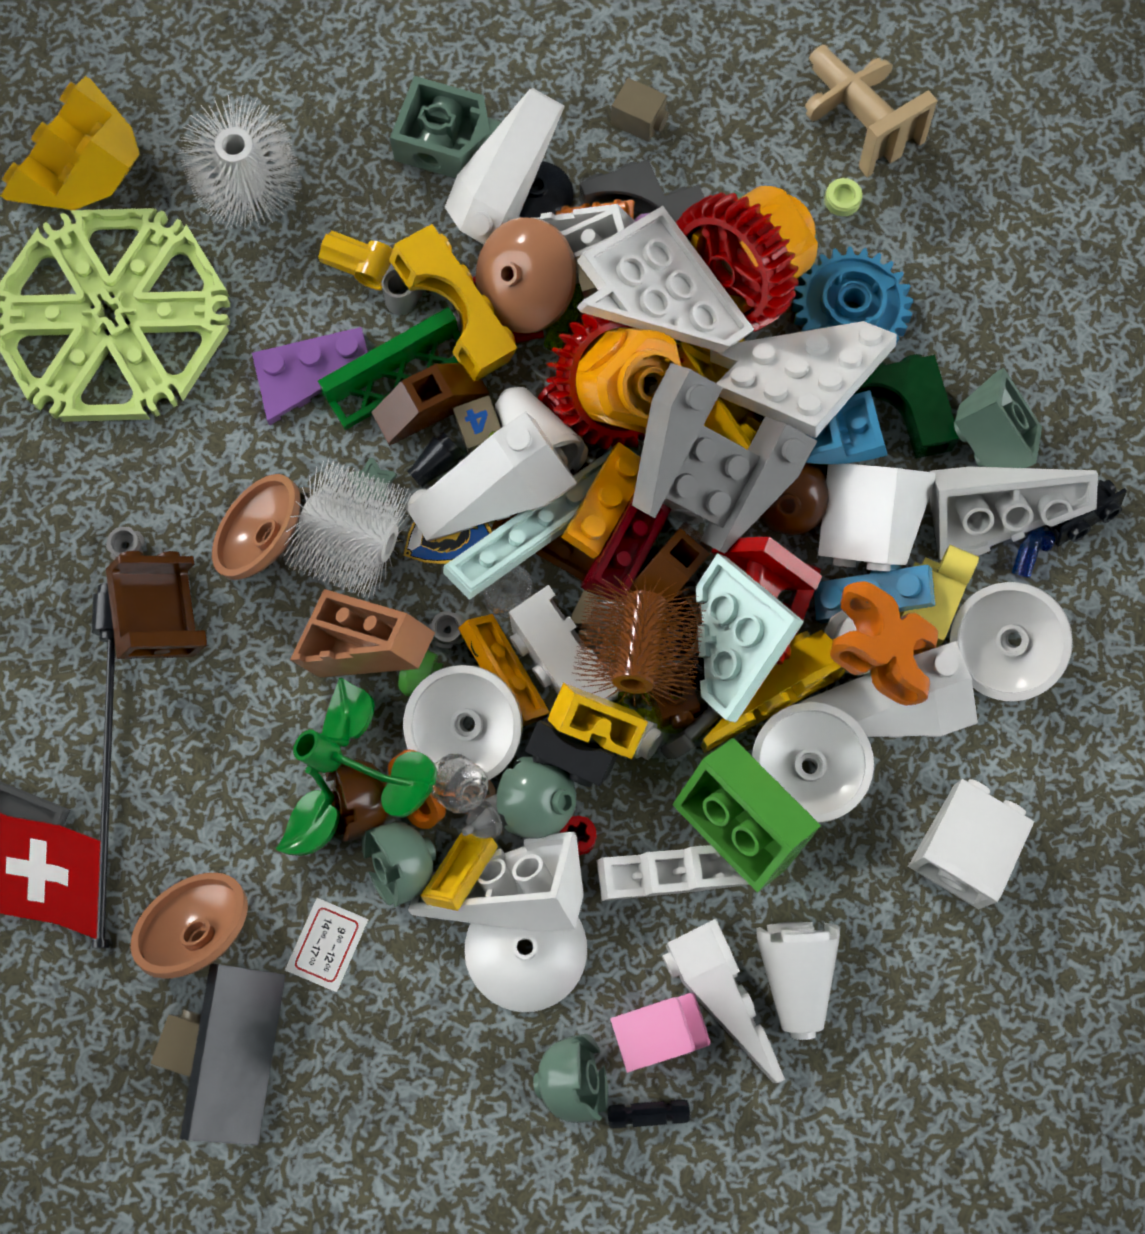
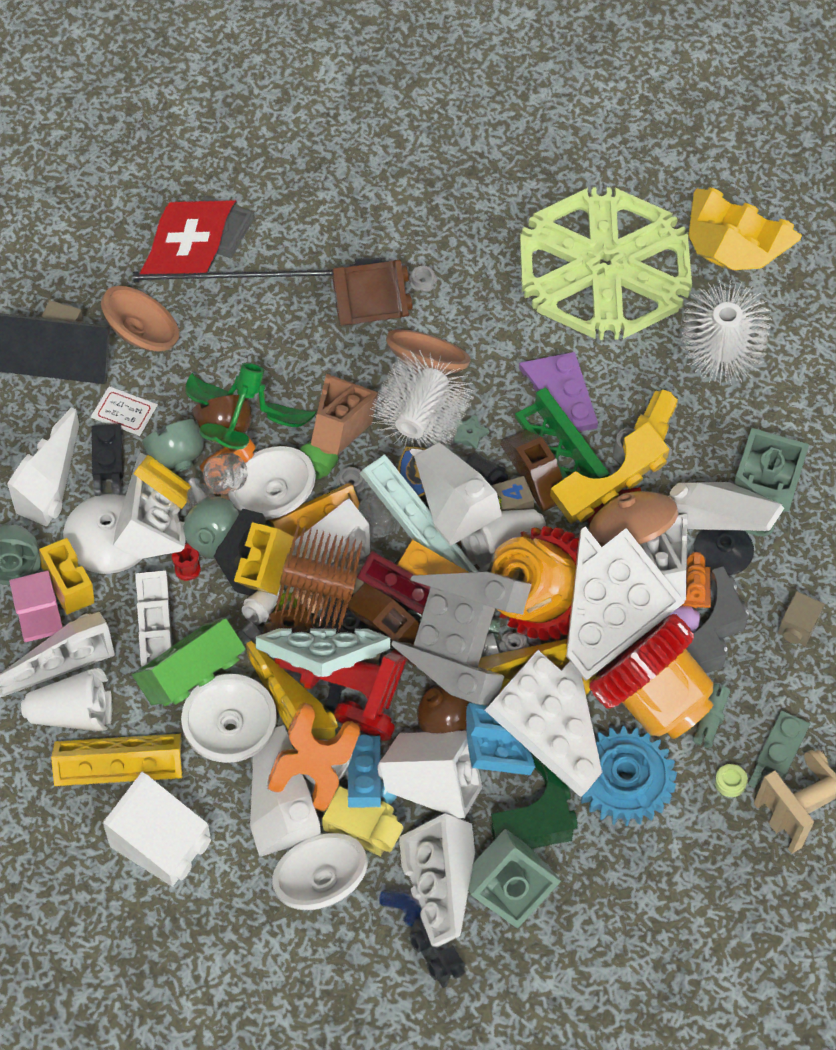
camera: 90 degrees right, 15 degrees down
none -> white wedge [7,408,79,526]
none -> yellow brick [39,538,94,615]
none -> yellow fence [51,734,182,786]
none -> black hinge [92,424,123,496]
none -> sand green hinge [748,711,810,788]

